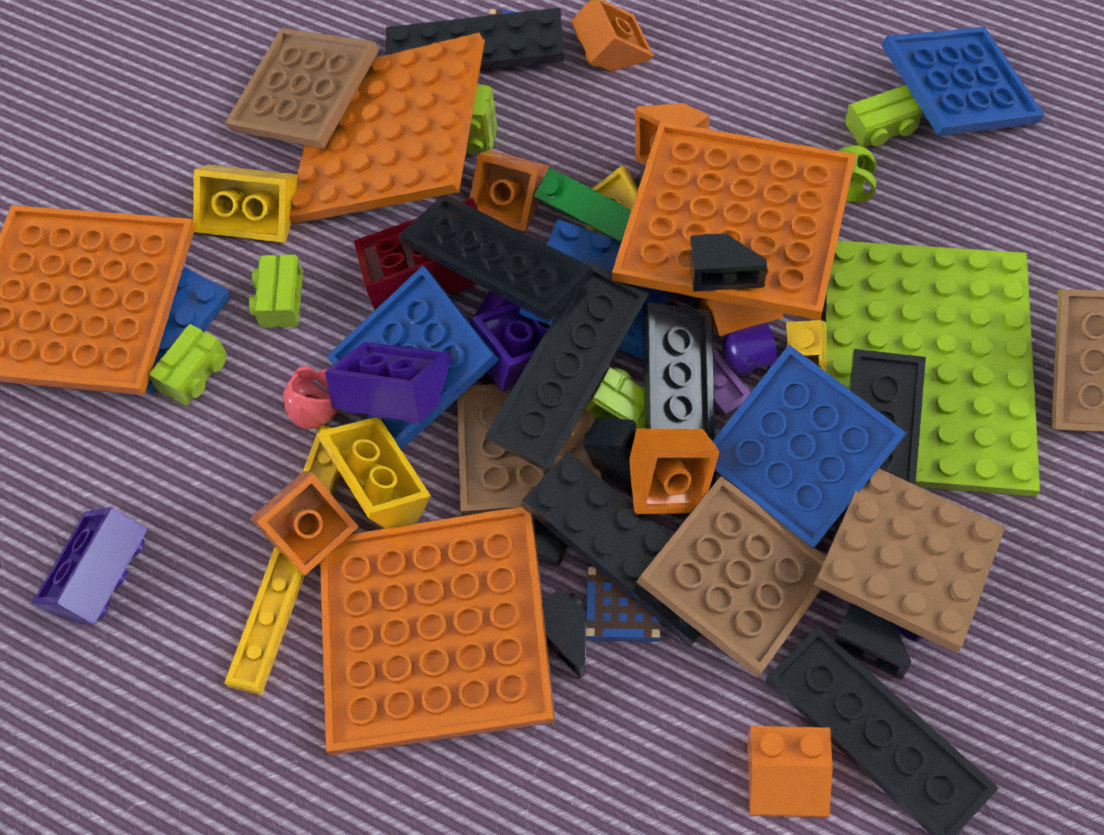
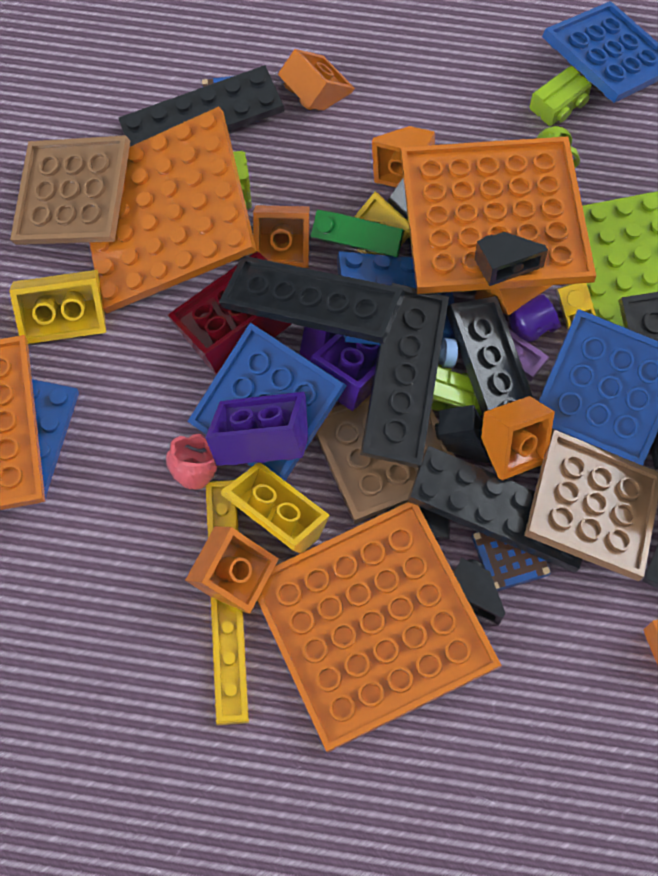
camera: 25 degrees left, 5 degrees up
slope [31,507,148,624] -> none
lime brick [149,324,227,406] -> none
lime brick [249,254,303,328] -> none
none -> light blue tile [439,338,458,368]

